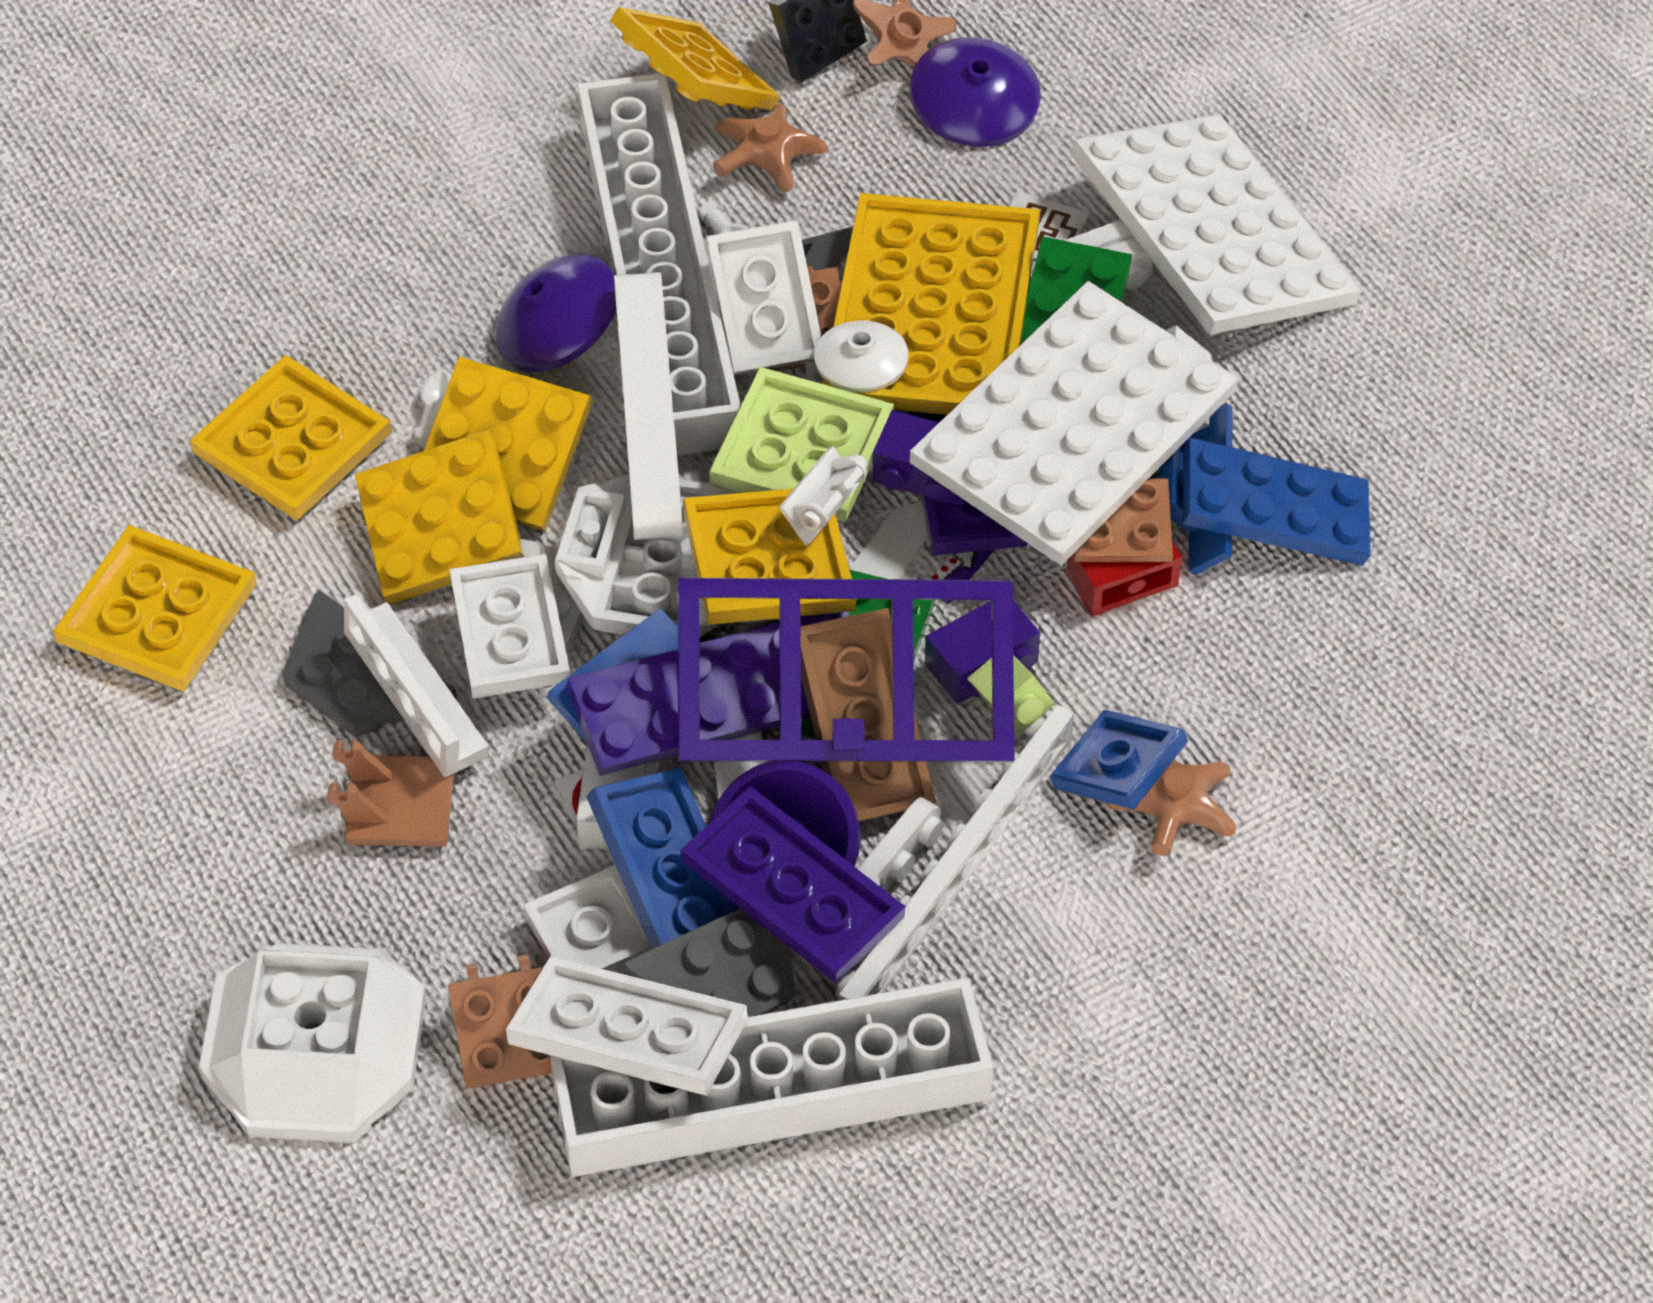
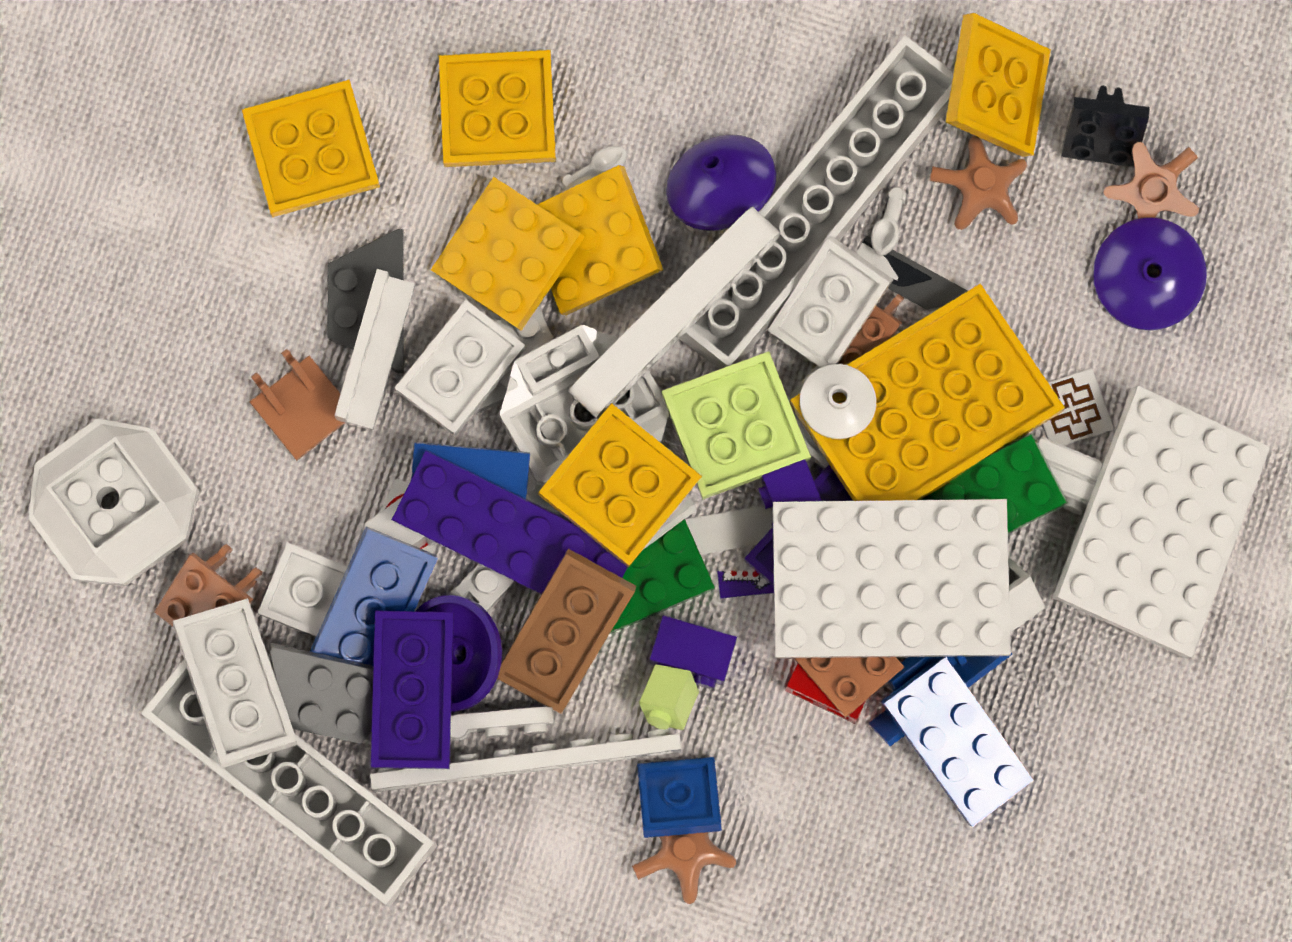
camera: 50 degrees right, 25 degrees up
dark purple door [676,578,1015,762] -> none
white hinge [778,446,868,546] -> none

